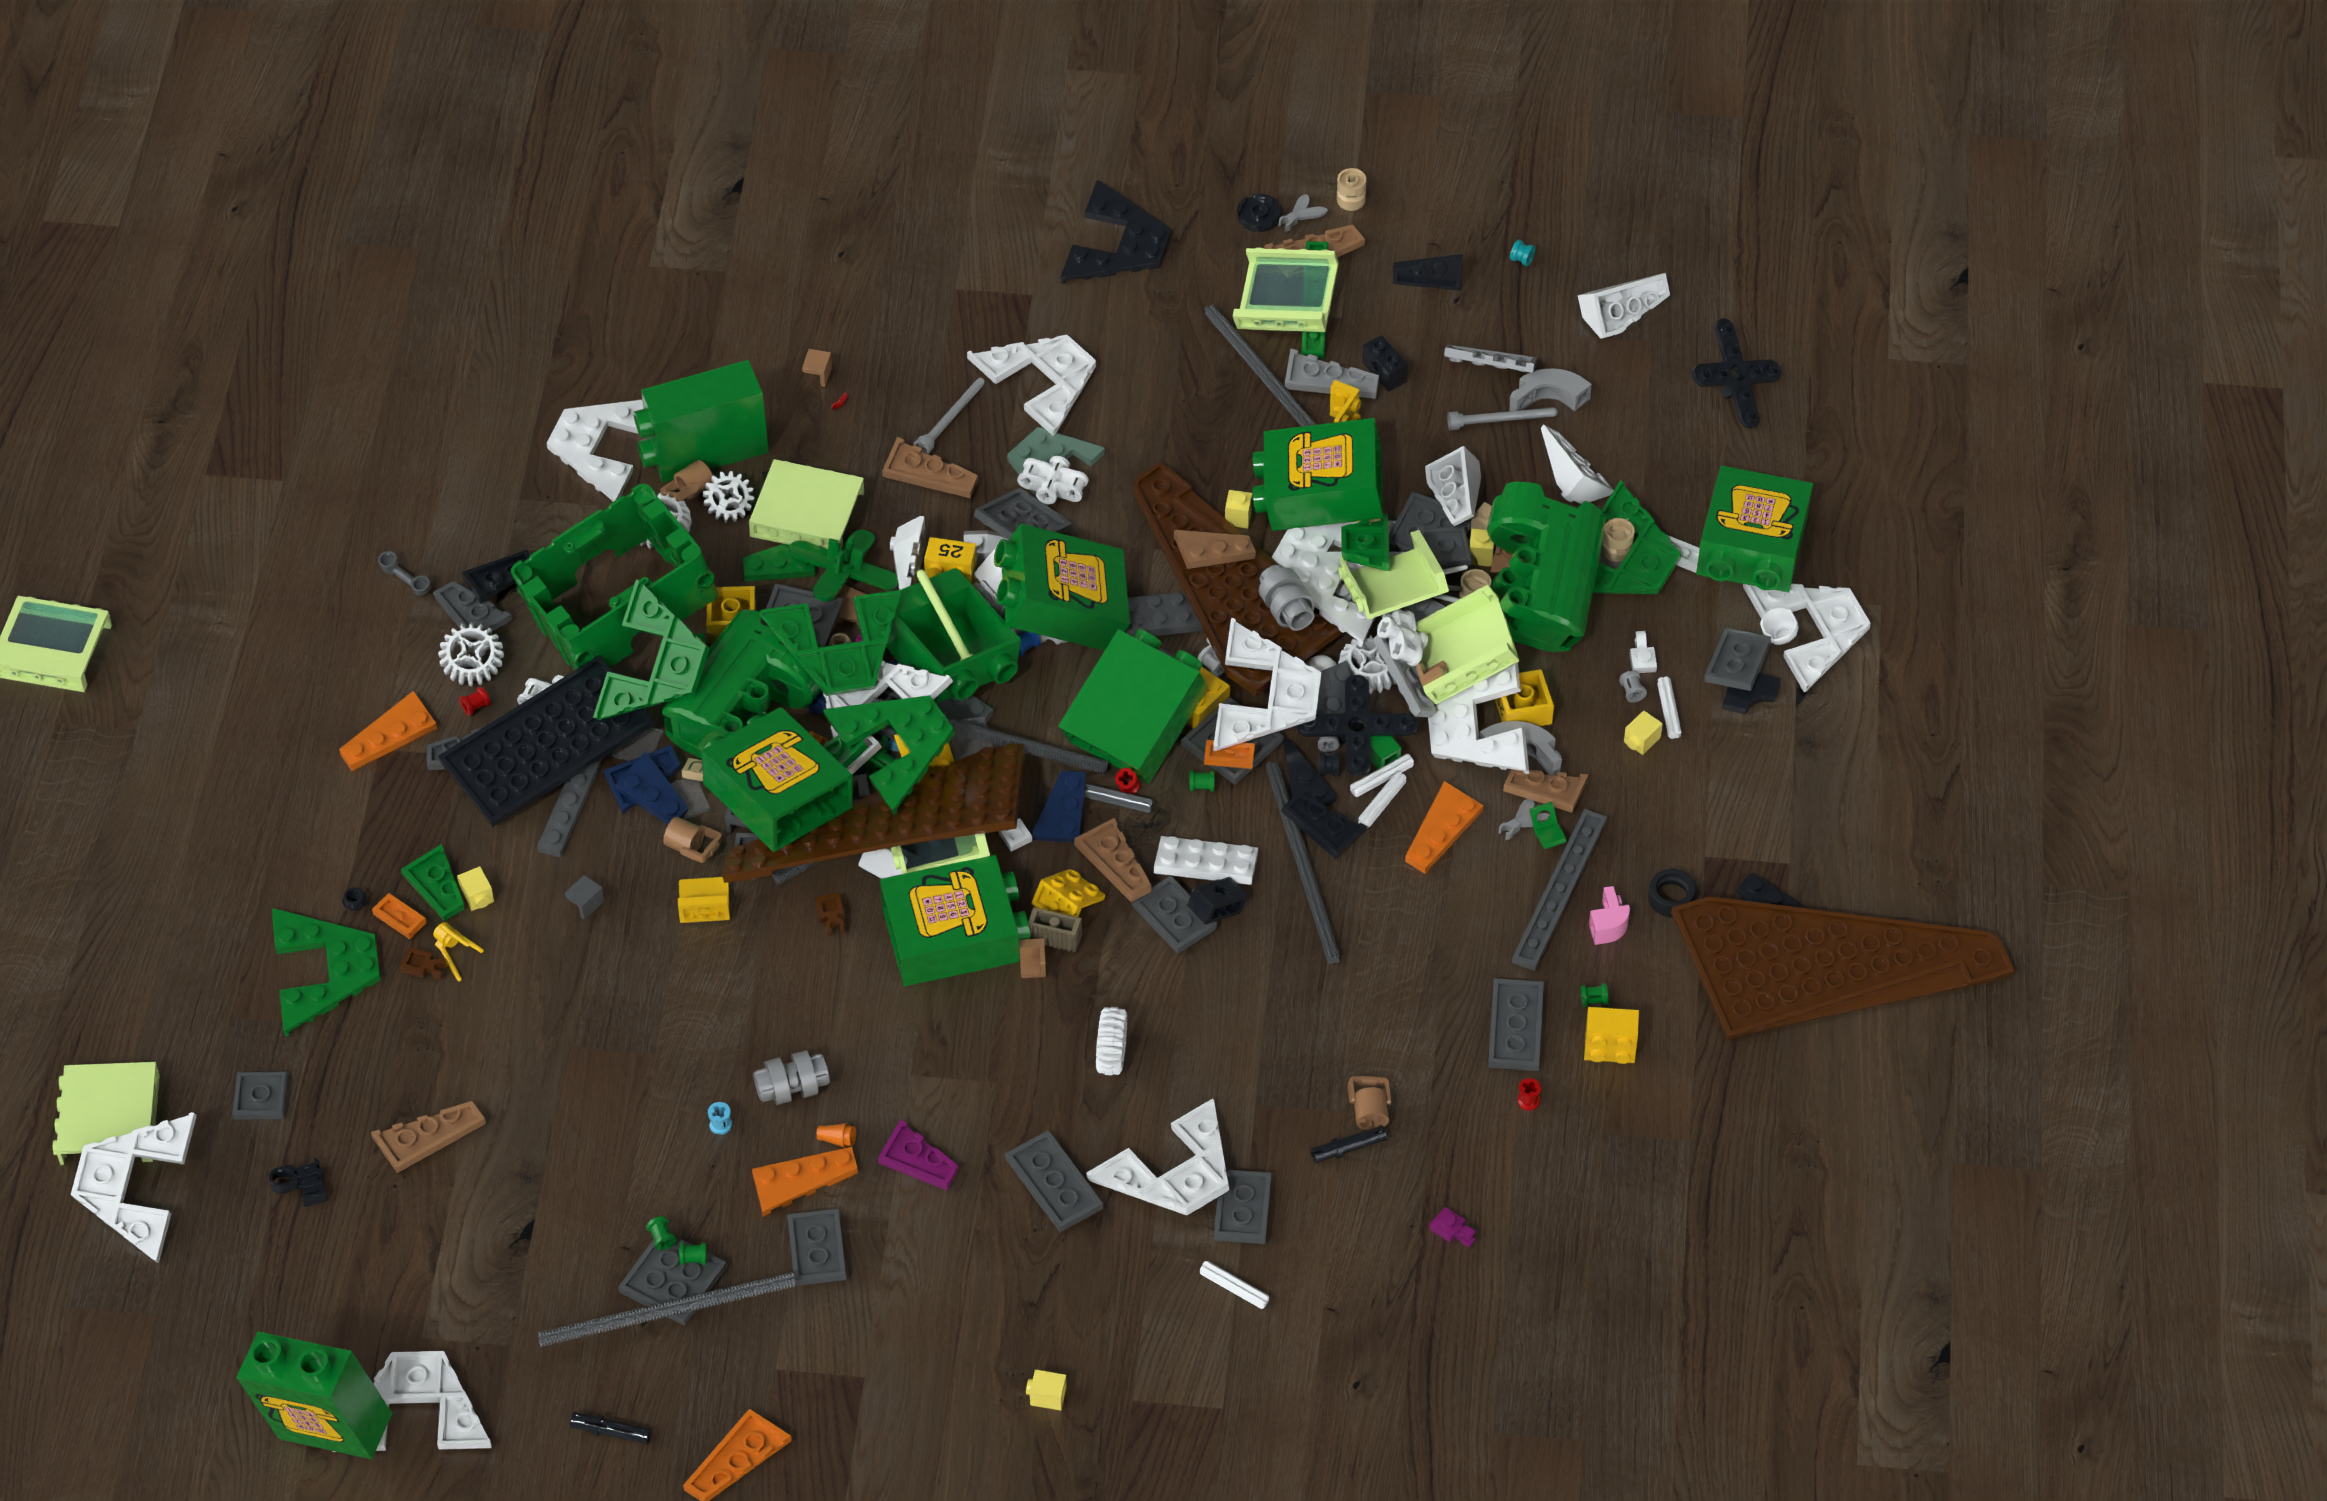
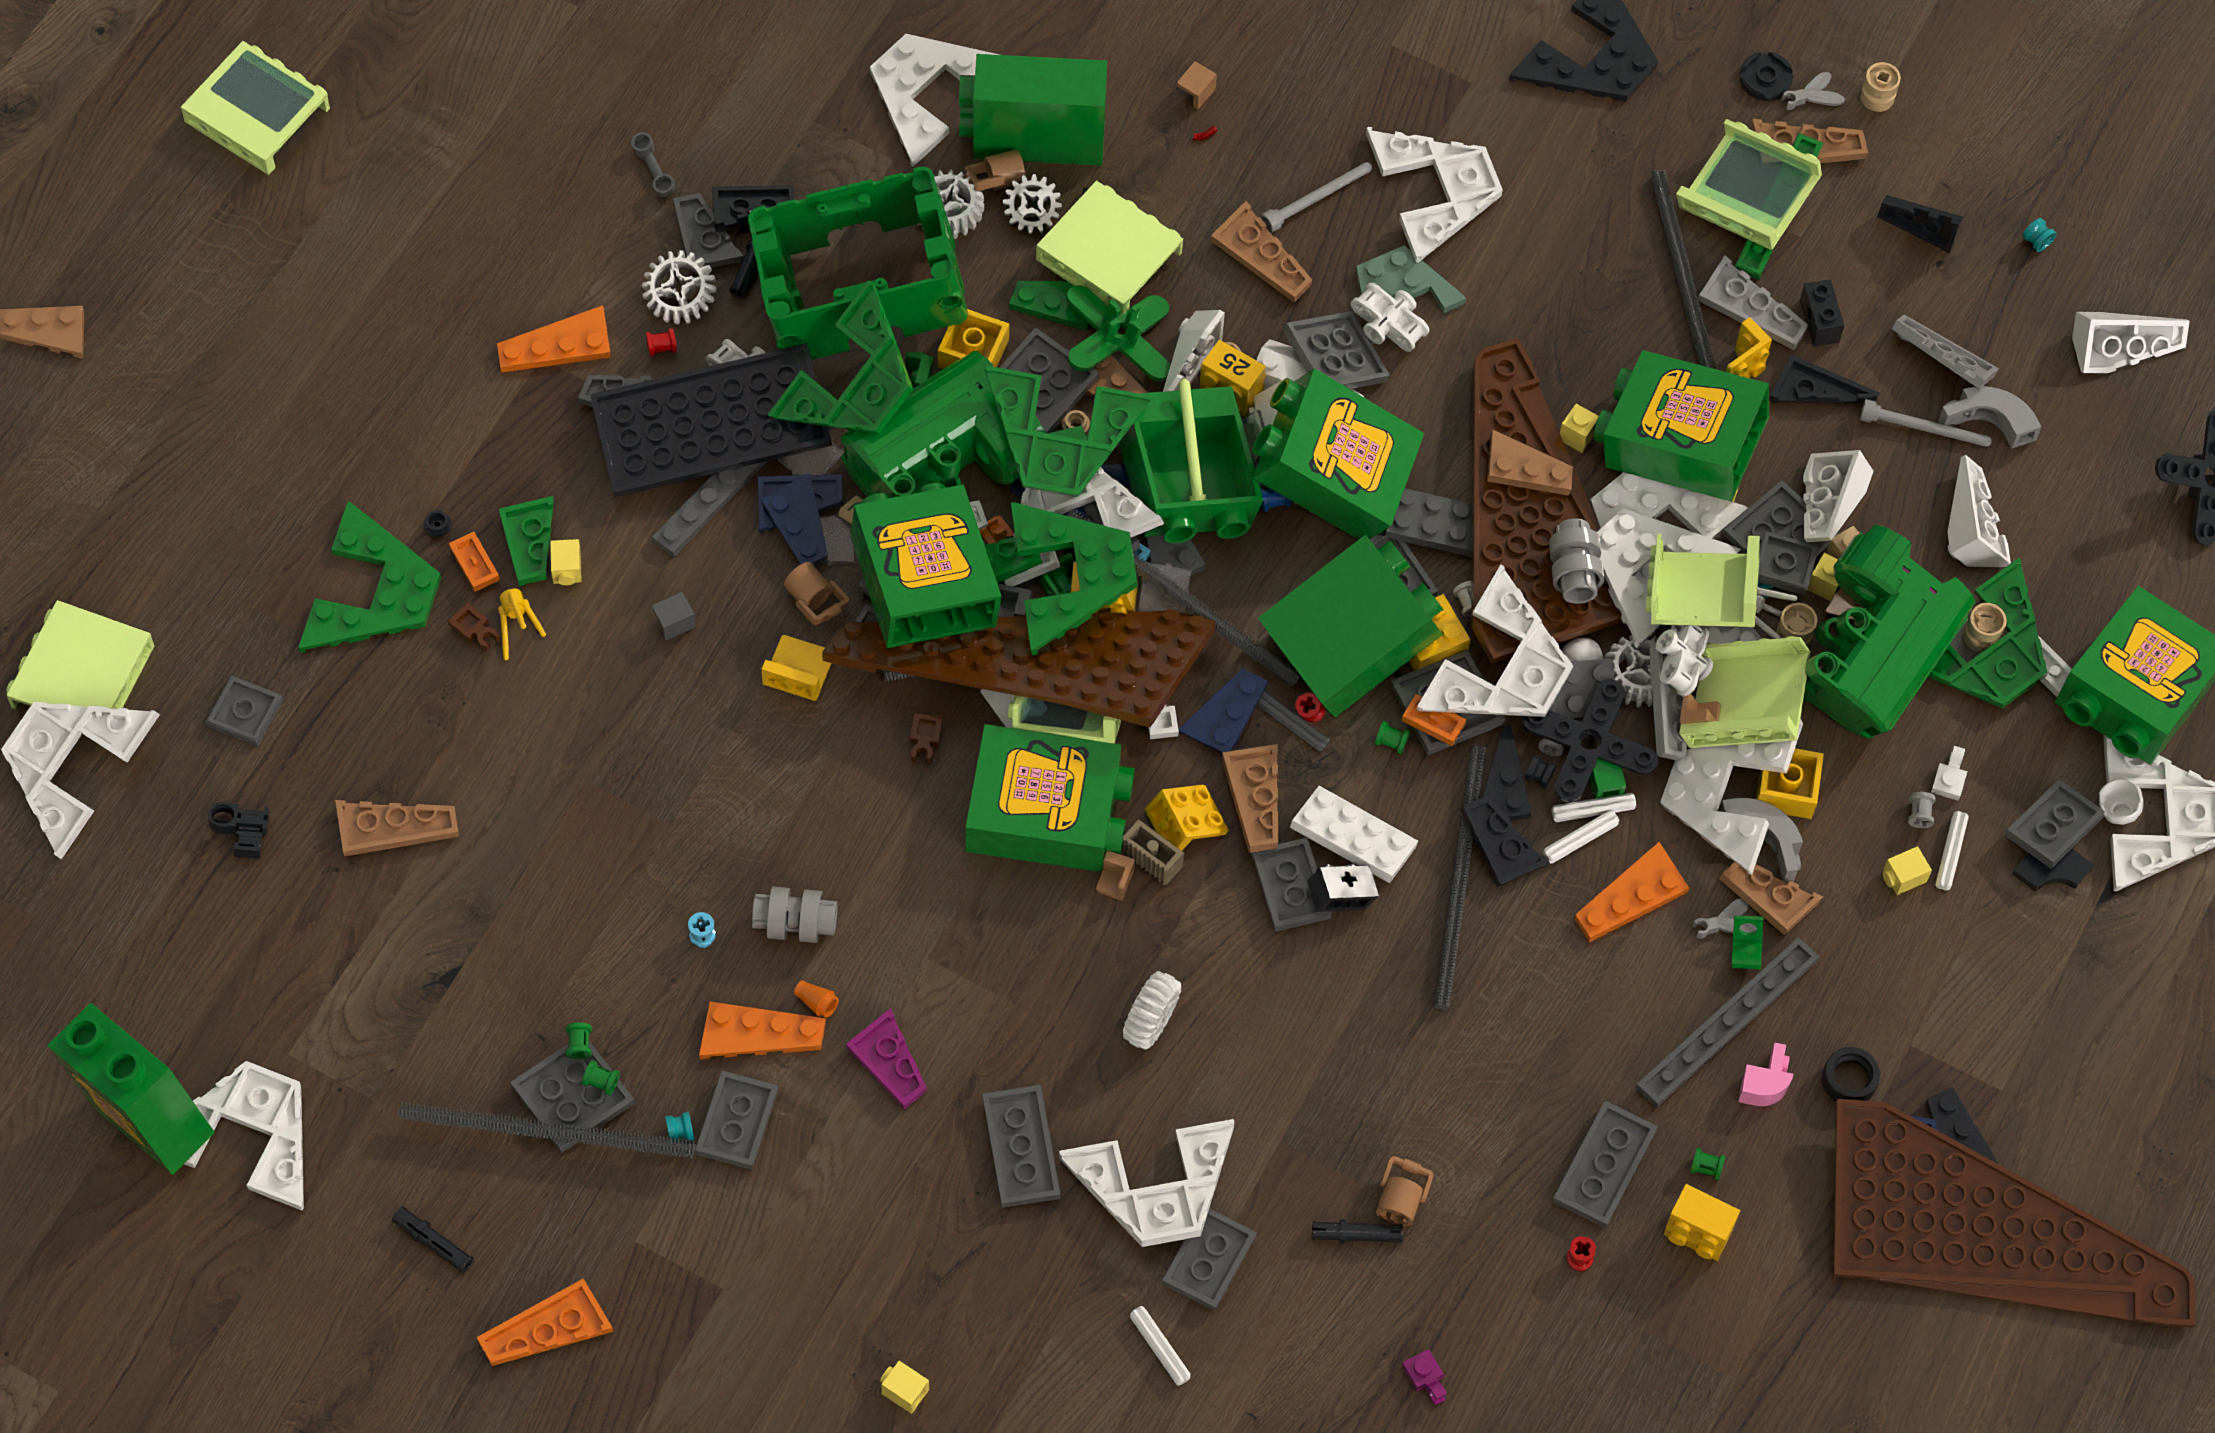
camera: 20 degrees right, 10 degrees up
green wing [1341,514,1390,571] -> none
none -> teal wheel [665,1112,694,1142]
none -> black pin [729,239,758,298]
none -> black wing [1769,355,1880,403]

